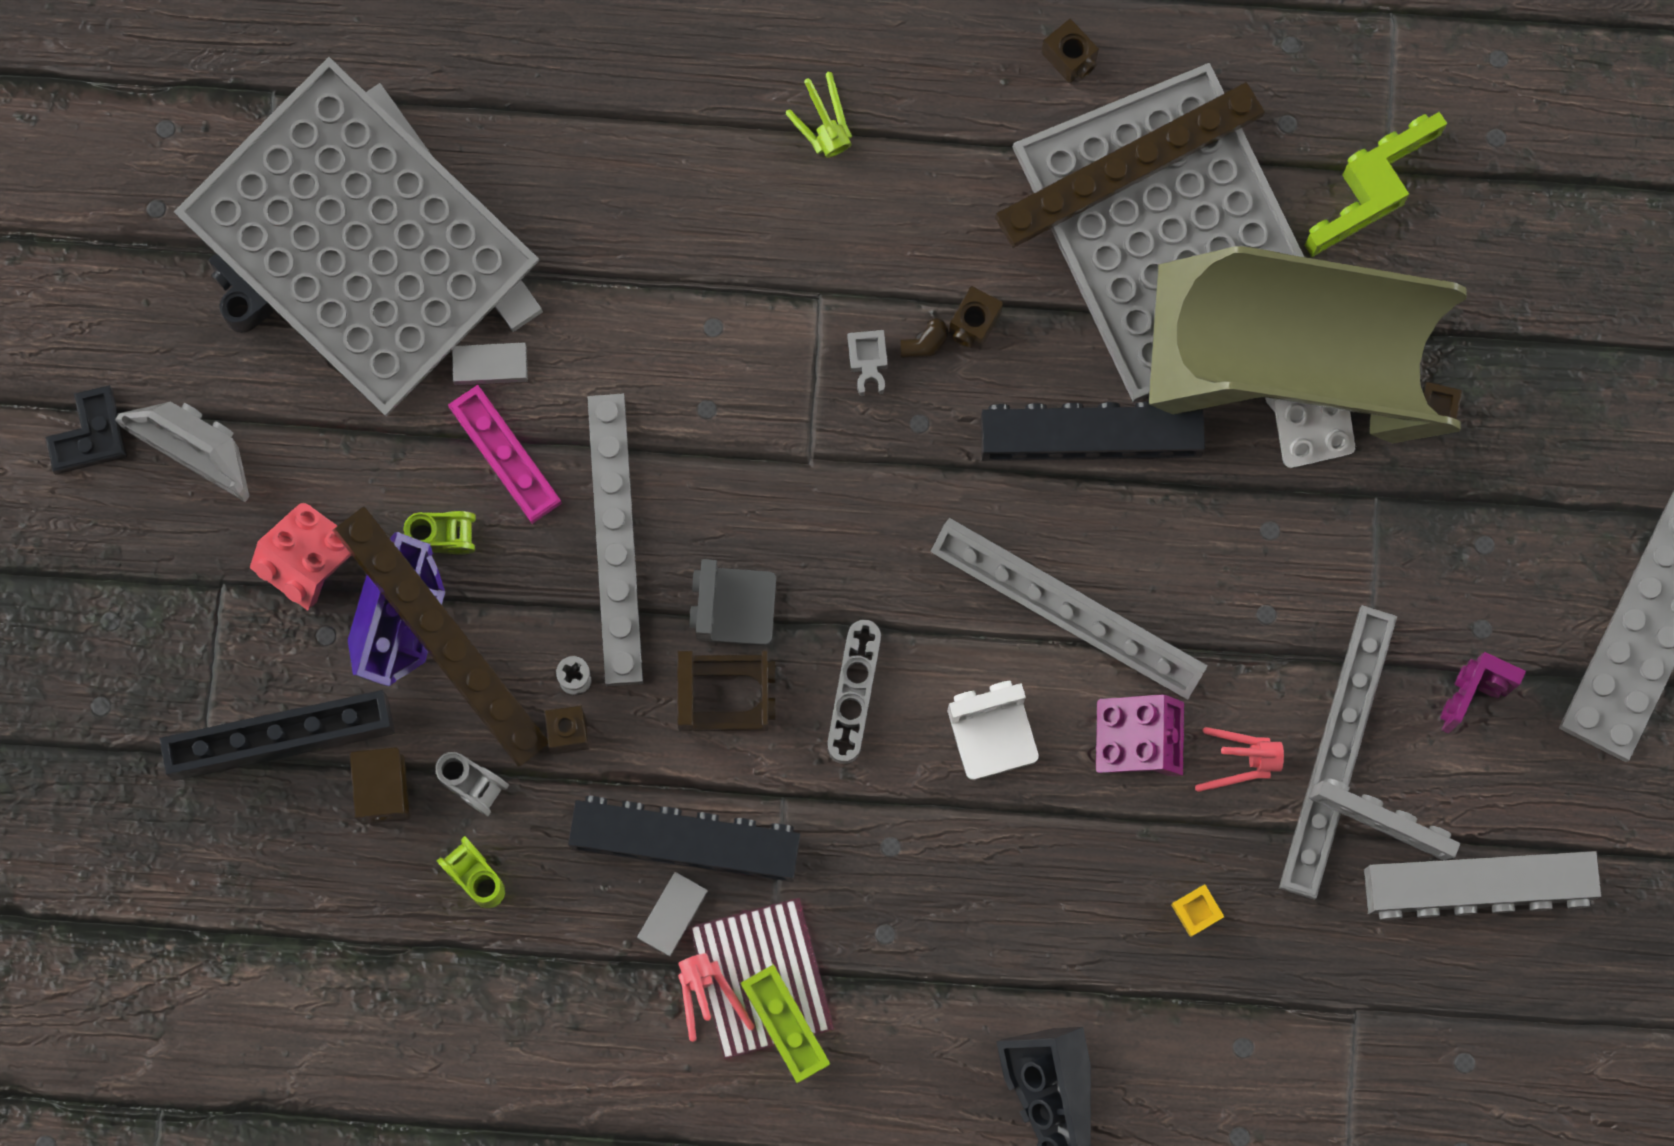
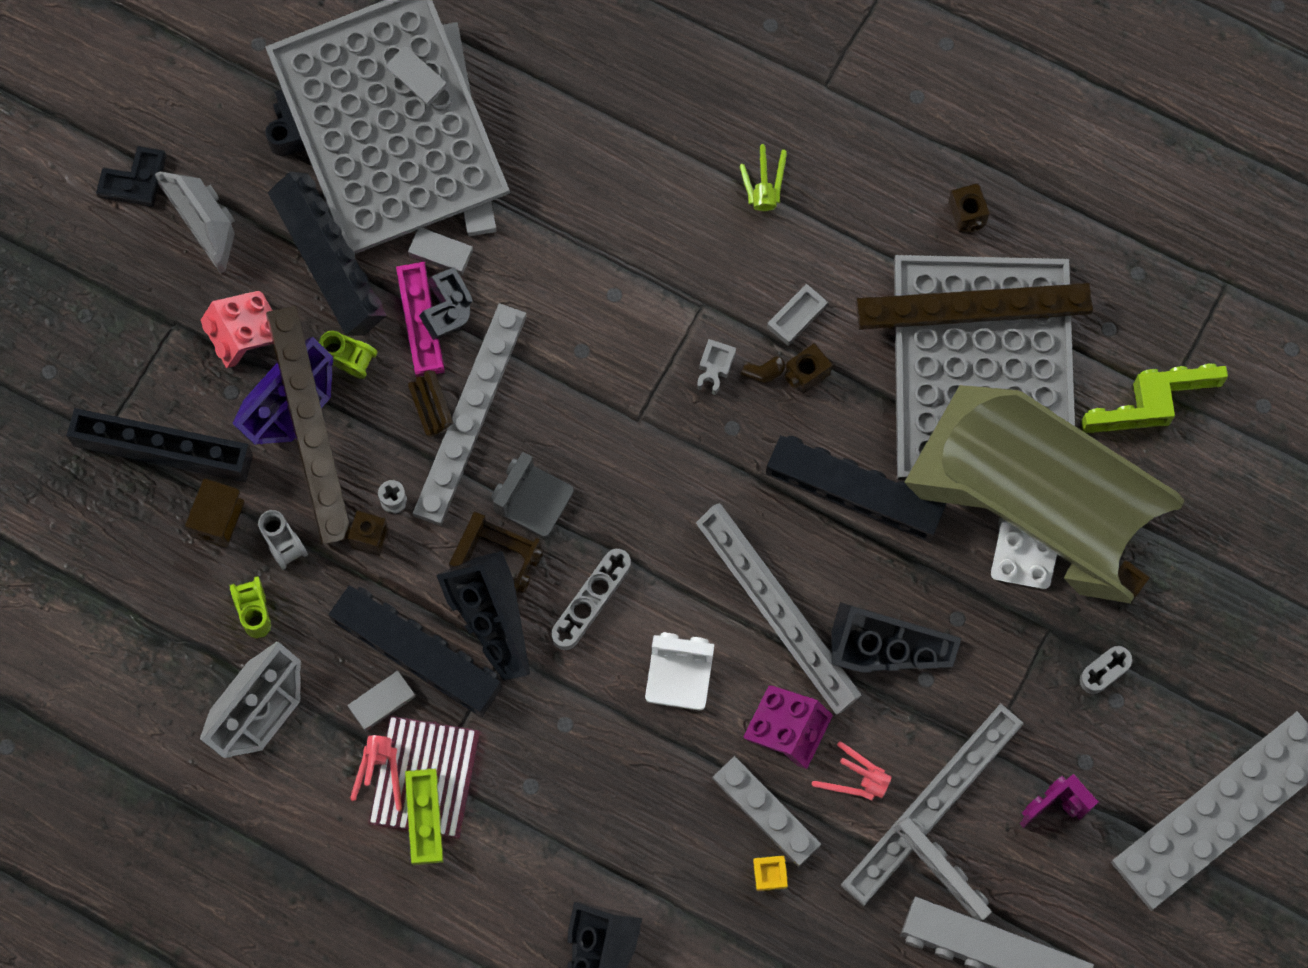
camera: 25 degrees right, 5 degrees down
none -> light grey wedge [200,642,301,758]
none -> black brick [267,172,387,336]
none -> light grey tile [385,45,448,106]
none -> dark brown tile [408,370,454,437]
none -> black plate [419,267,473,341]
none -> black wedge [436,551,530,681]
none -> light grey plate [712,756,821,867]
none -> light grey tile [767,284,828,346]
none -> black wedge [832,602,962,672]
none -> light grey beam [1080,646,1132,694]

